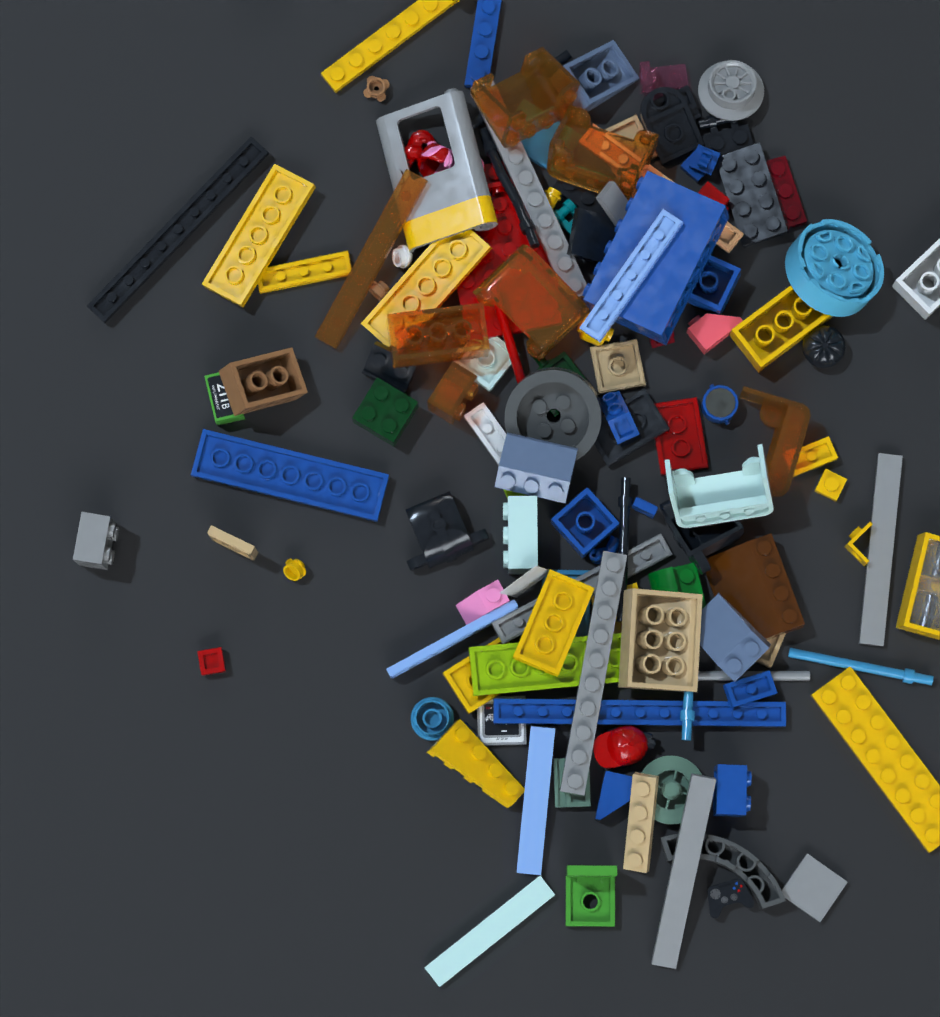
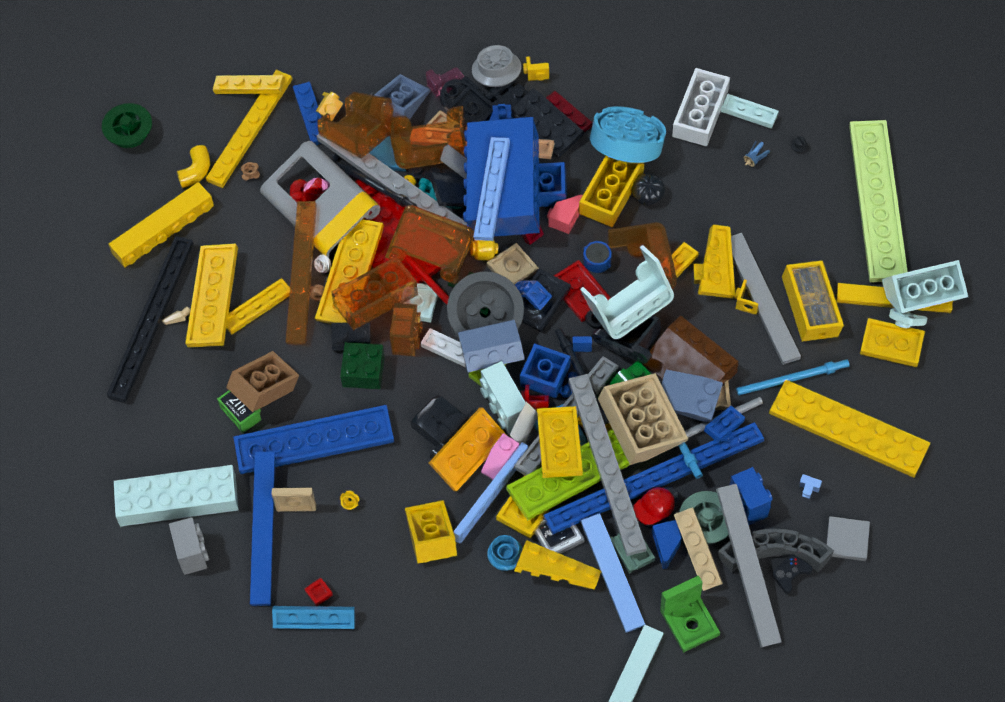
camera: 25 degrees left, 20 degrees down
none -> yellow brick [109,182,214,268]
none -> light aqua brick [114,465,239,527]
none -> tan bar [161,307,191,325]
none -> yellow cylinder [177,145,210,188]
none -> blue tile [250,451,275,606]
none -> dark azure plate [272,606,355,629]
none -> yellow bracket [316,92,343,121]
none -> yellow slope [405,500,457,563]
none -> light orange plate [429,408,506,491]
none -> red bracket [521,385,549,411]
none -> yellow bracket [523,56,549,81]
none -> yellow wing [698,225,735,298]
none -> light blue tile [800,474,822,499]

